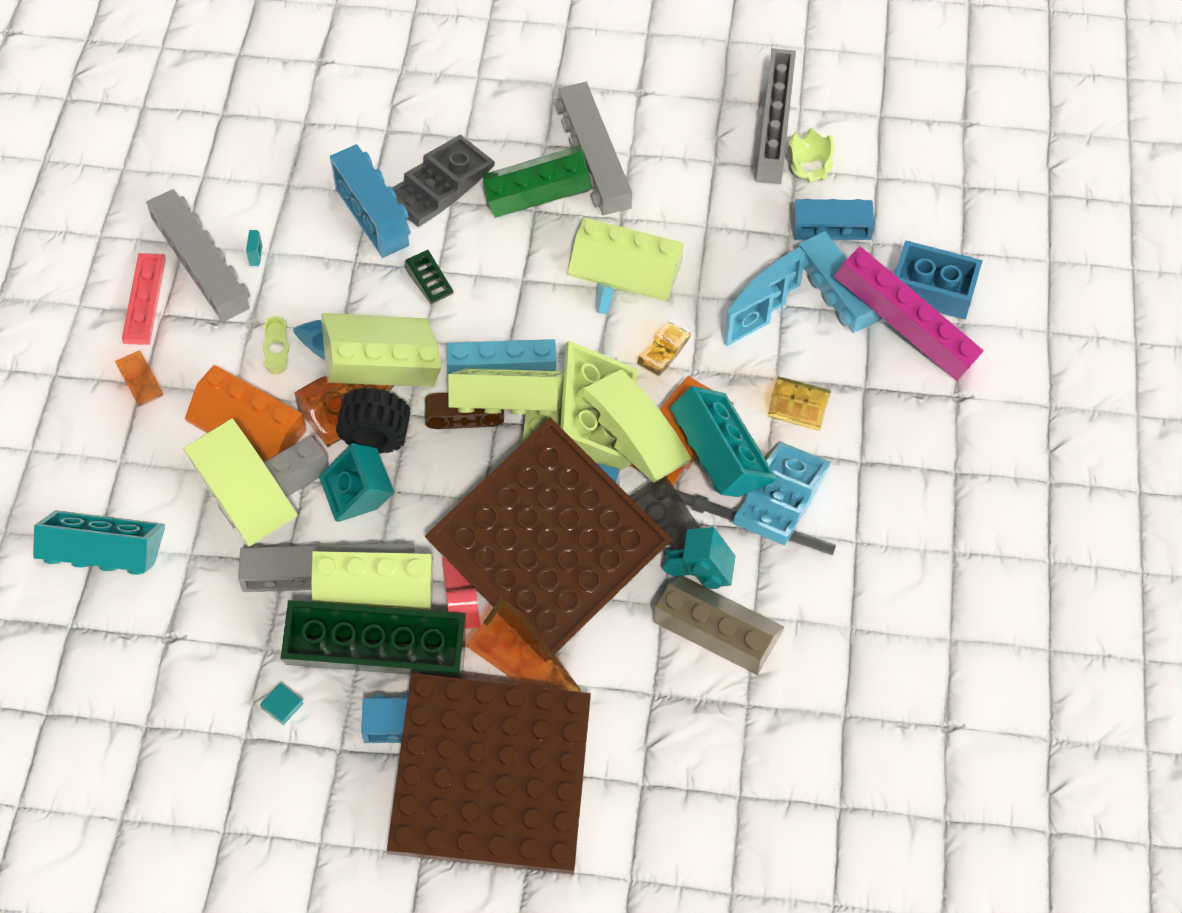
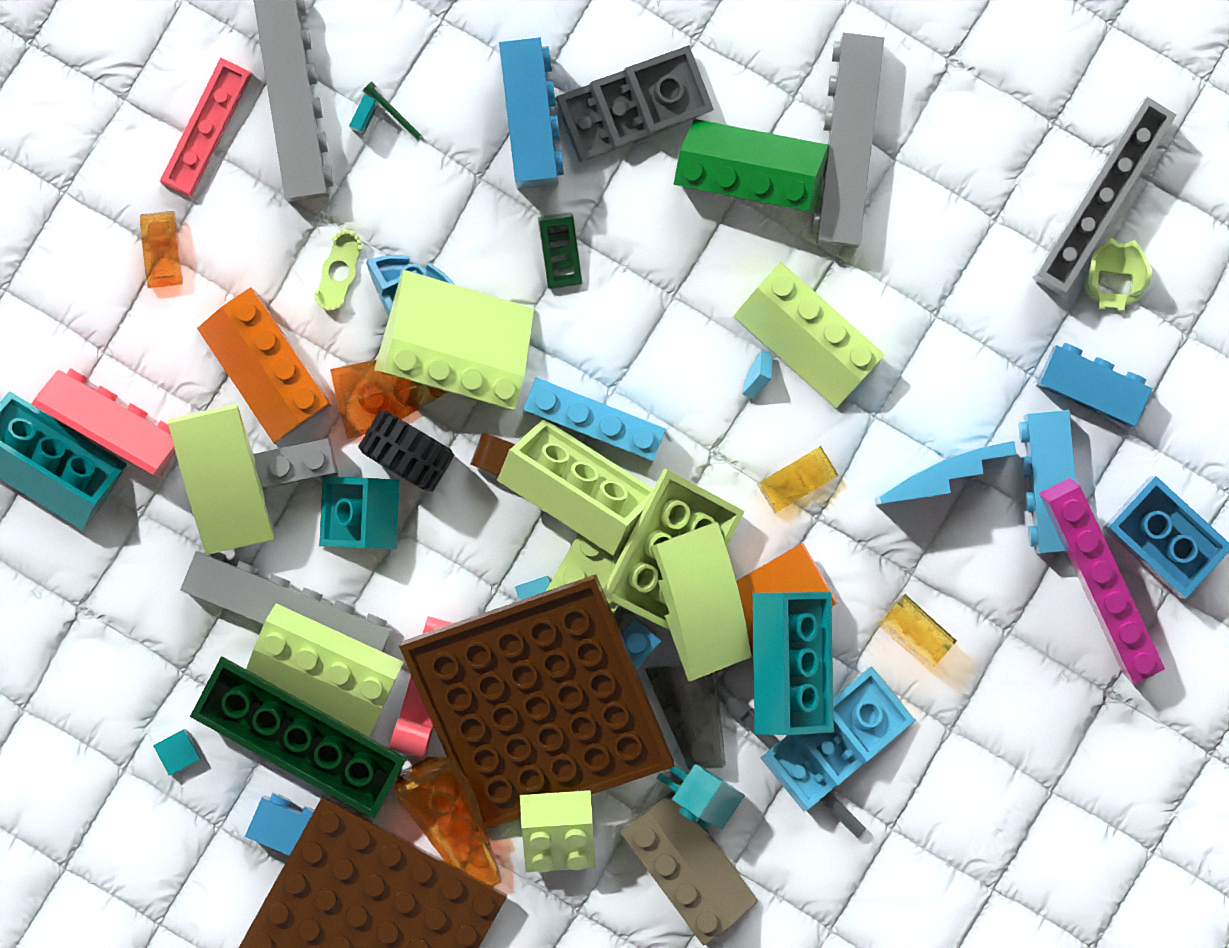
camera: 20 degrees right, 30 degrees up
none -> coral slope [31,368,176,477]
none -> dark green piece [362,81,421,140]
none -> yellowish green brick [520,790,596,872]

